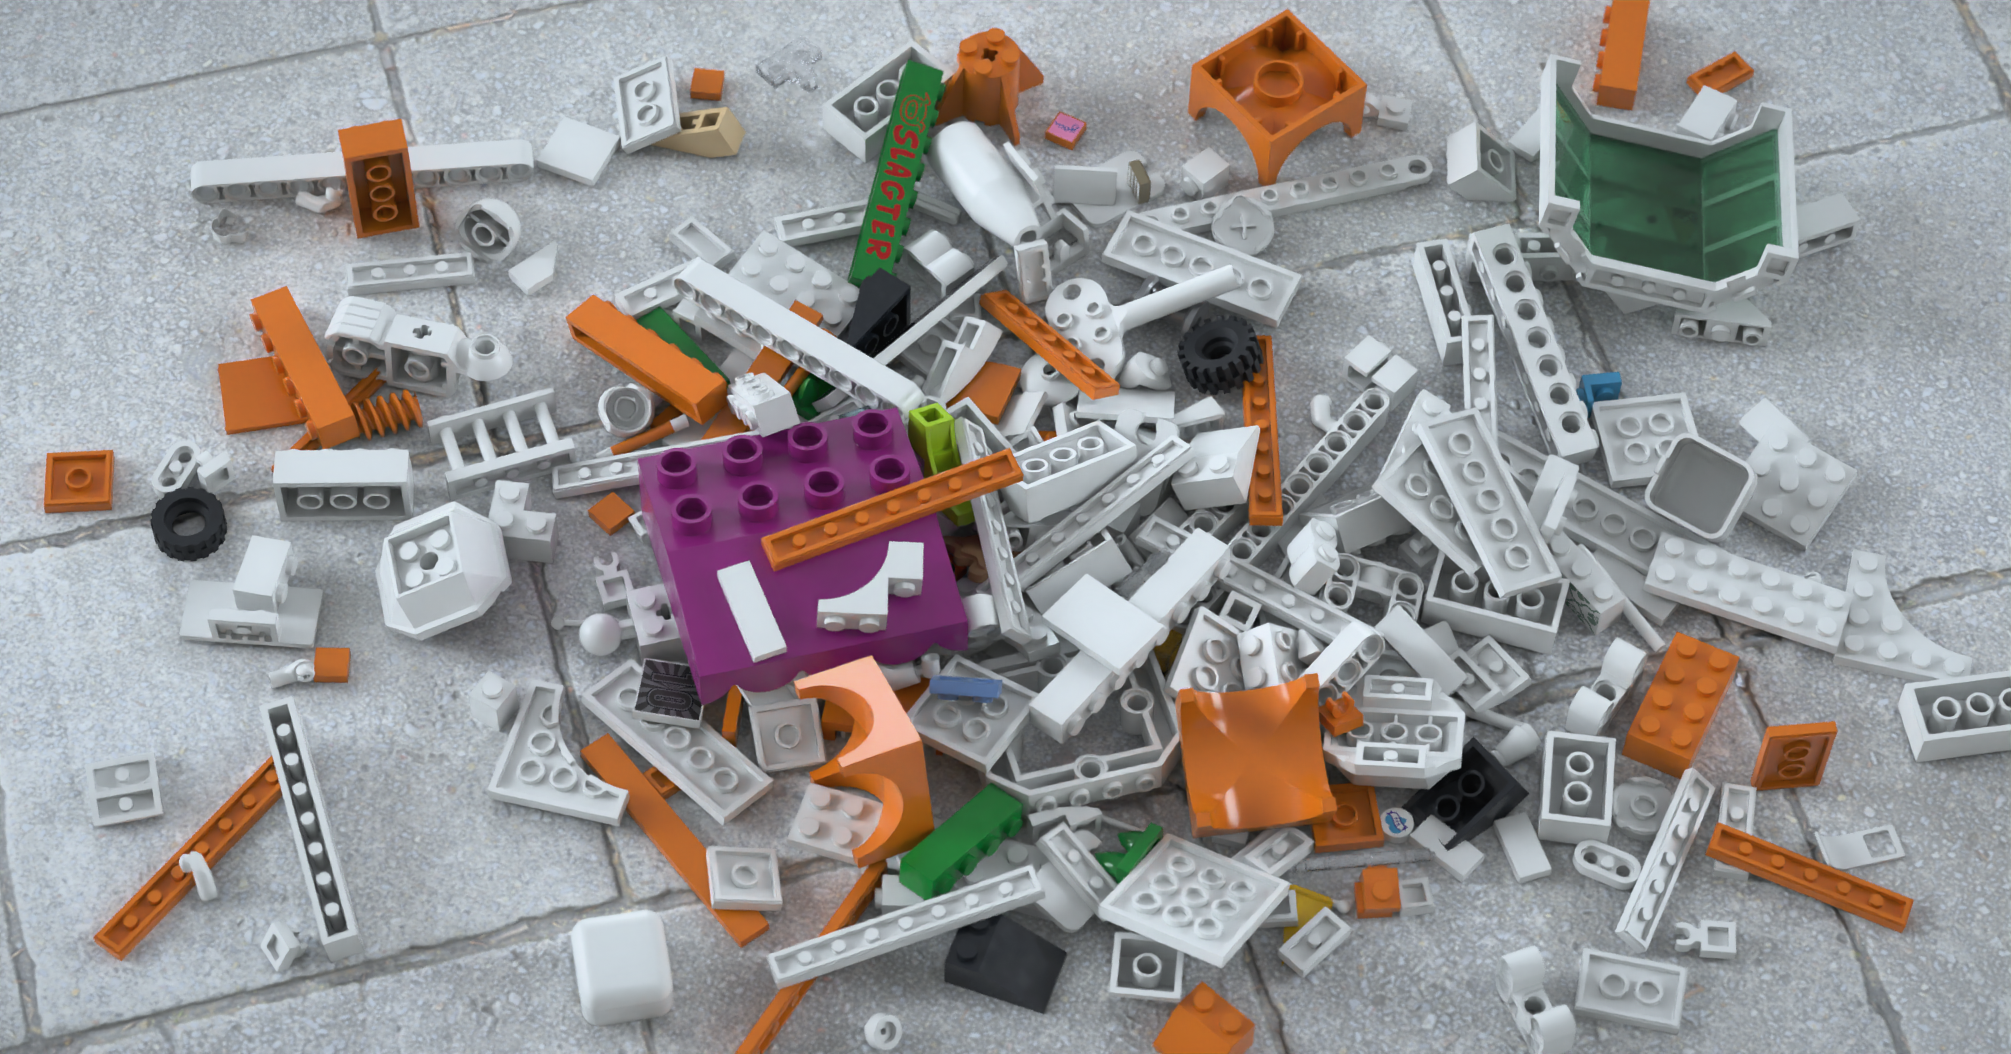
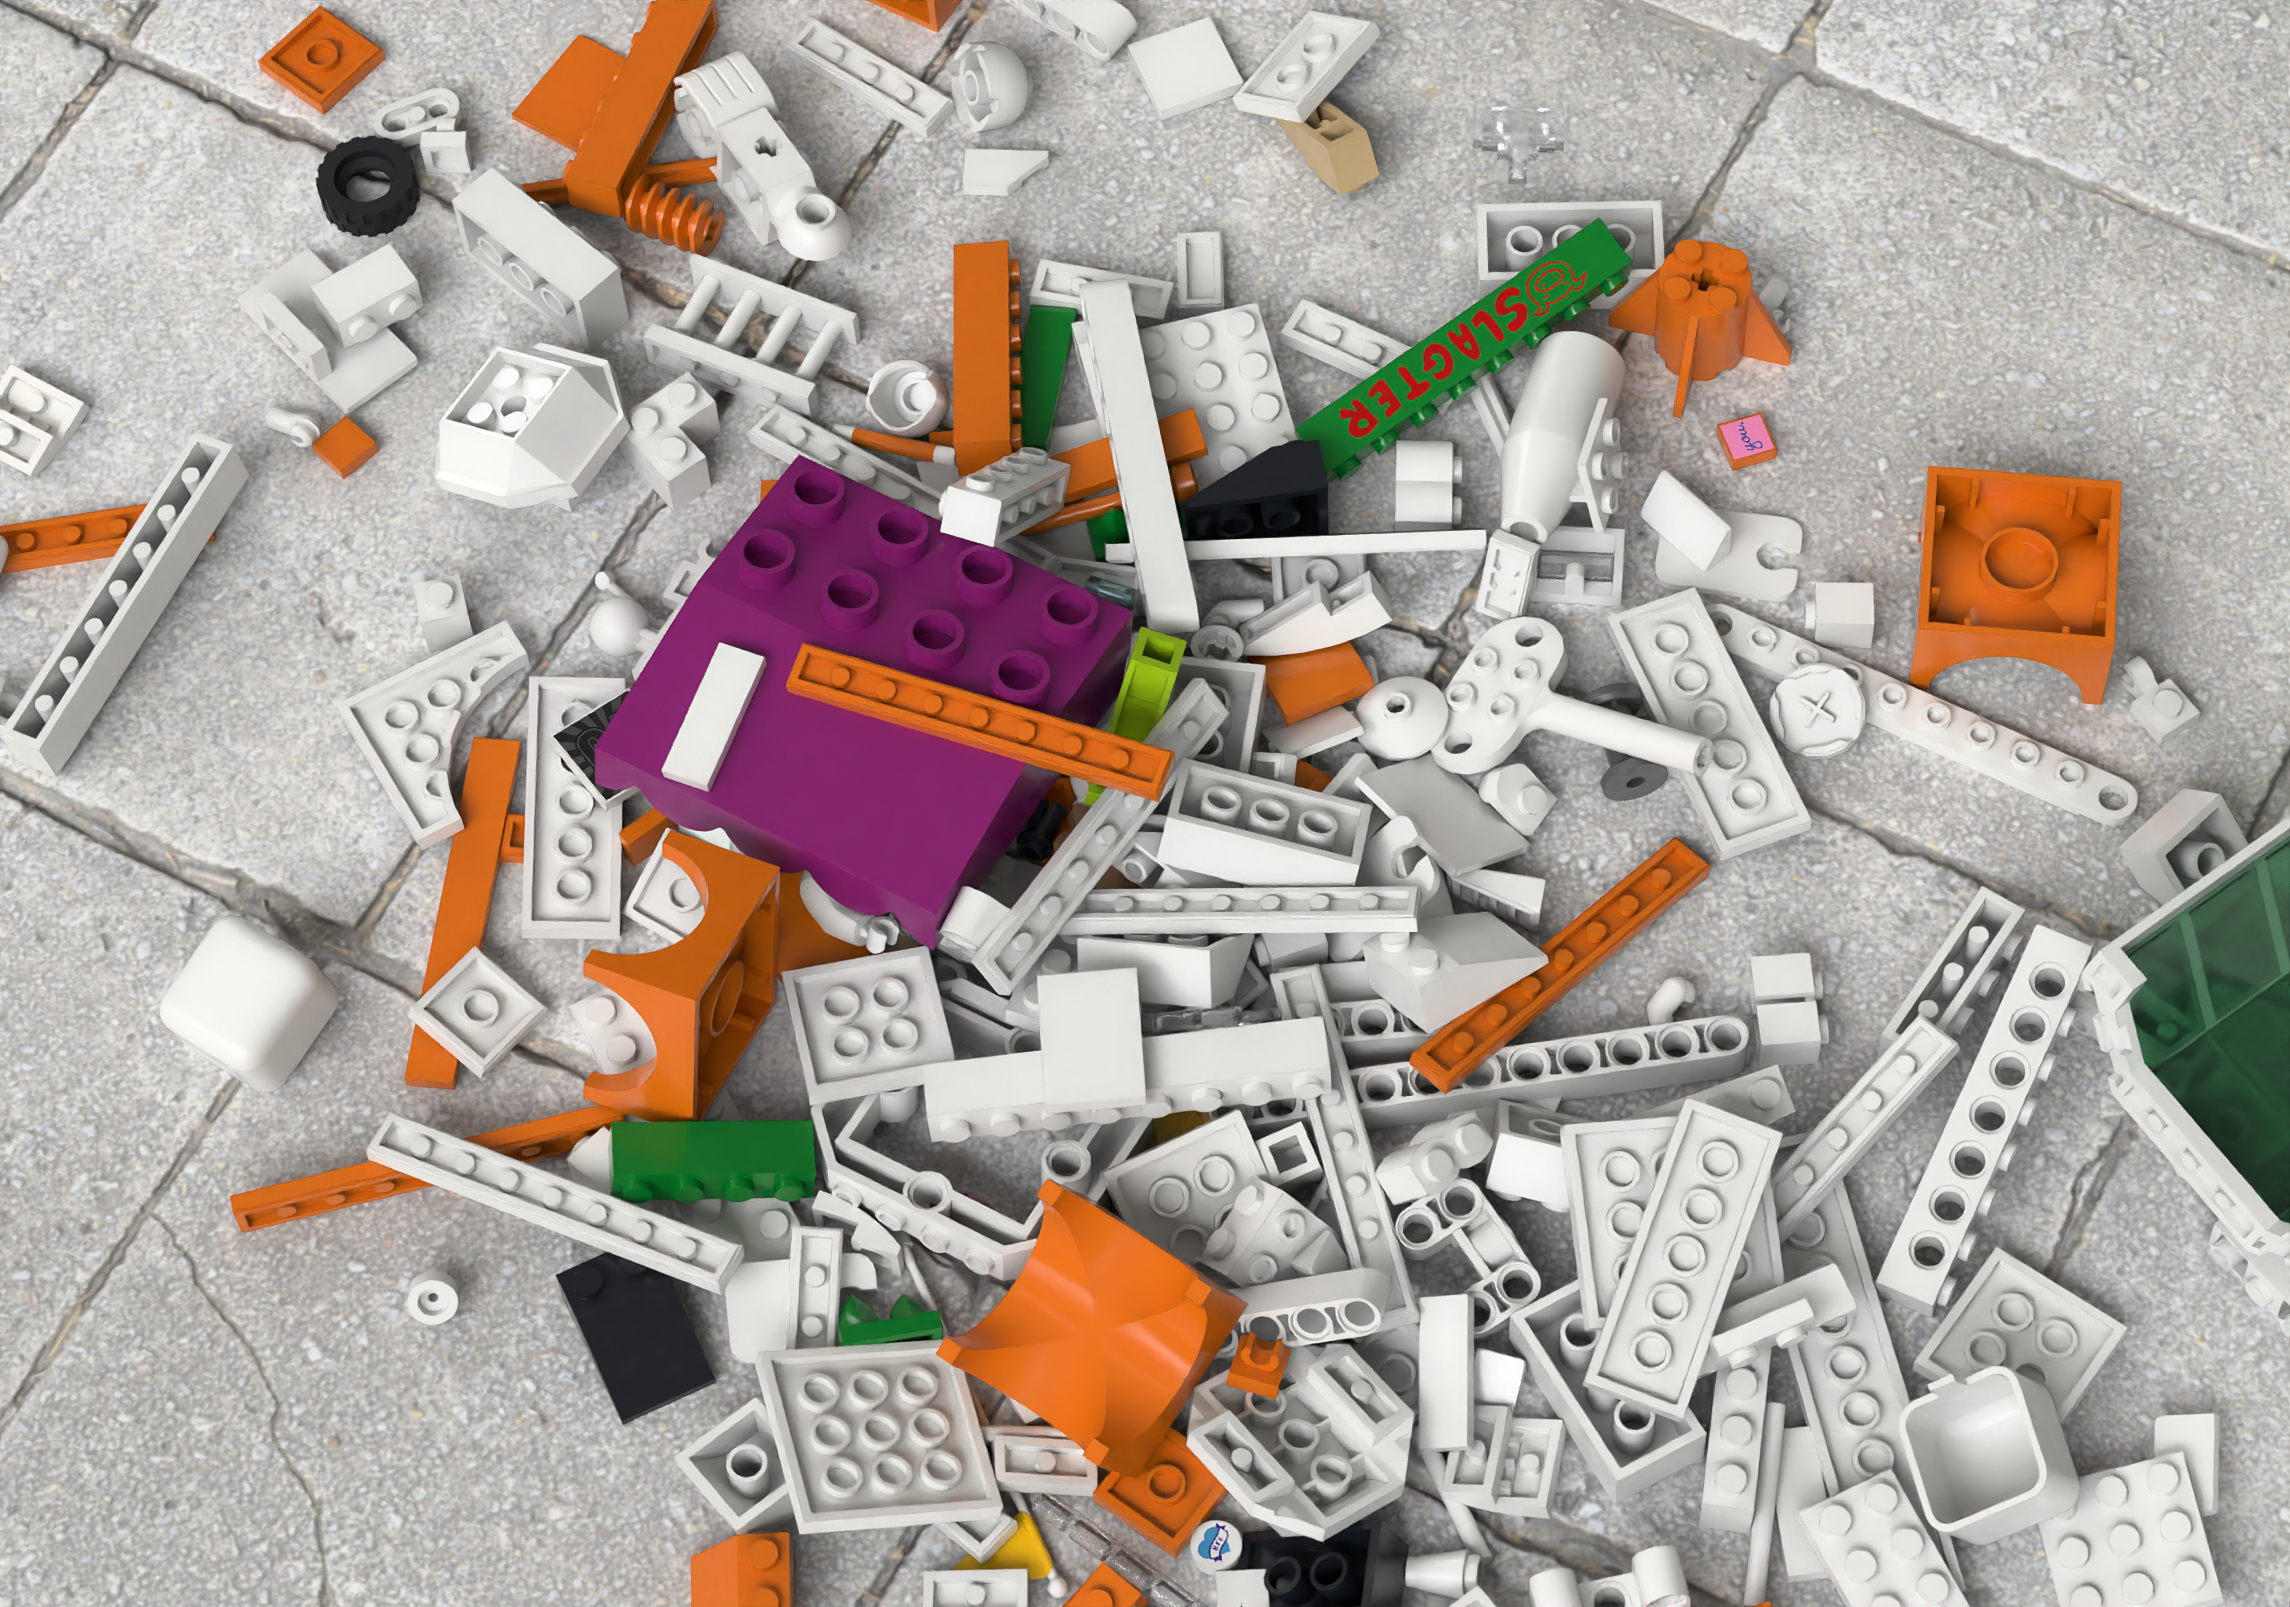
camera: 50 degrees right, 5 degrees up
orange tile [690,68,725,101] -> none
white arch [817,541,924,633] -> none
medium blue plate [929,675,1002,703] -> none
white tile [949,293,982,326] -> none
orange tile [979,289,1120,400] -> none
white arm [1113,534,1146,572] -> none
dark tan tile [1127,159,1151,205] -> none
black tyre [1177,315,1263,395] -> none
dark azure bracket [1576,372,1622,418] -> none

